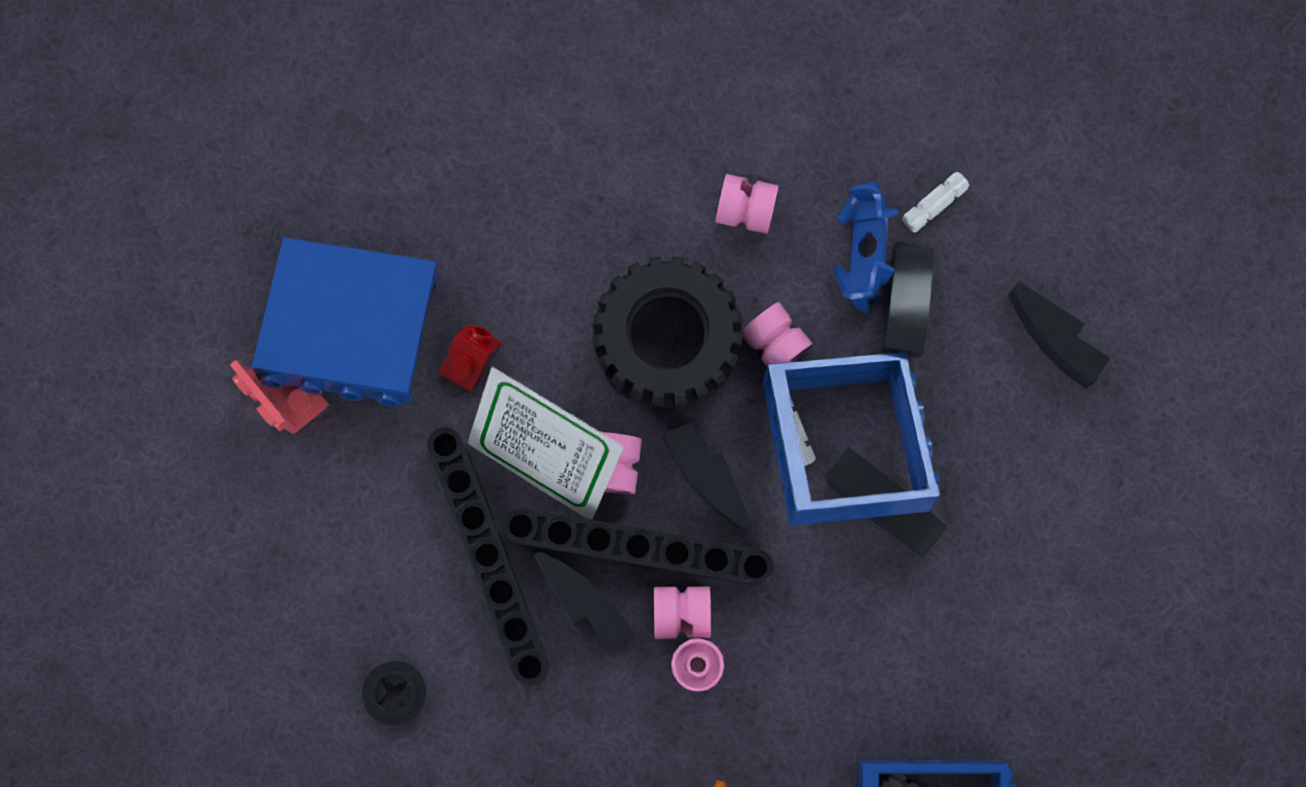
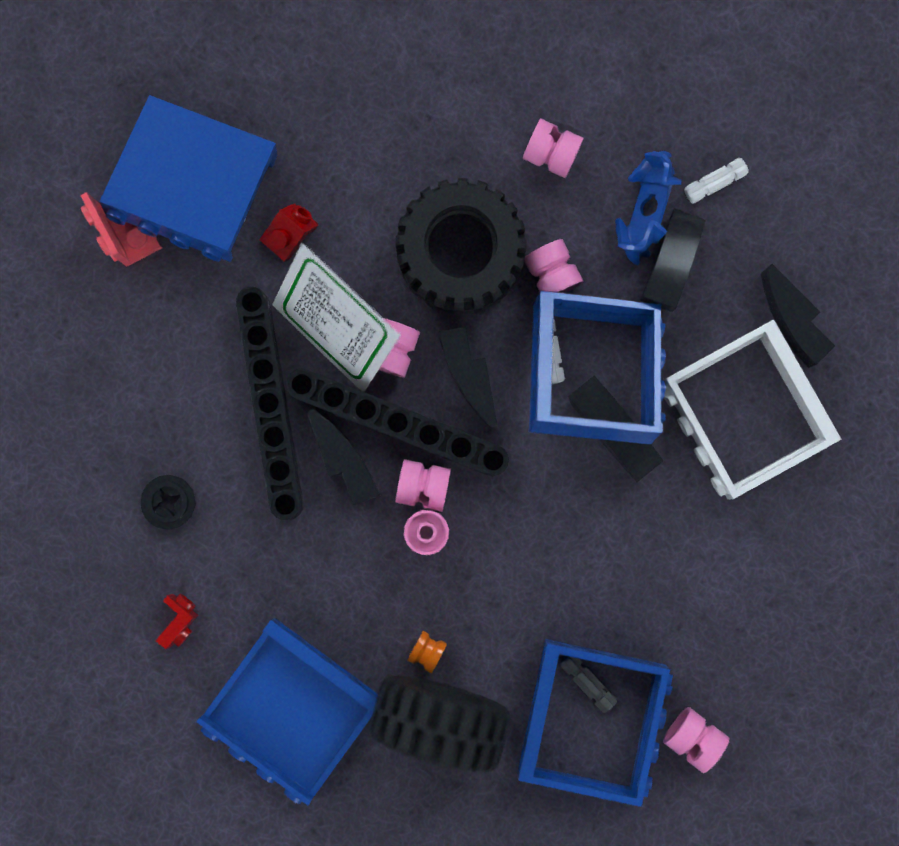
camera: 10 degrees right, 5 degrees up
none -> white window [663,320,842,499]

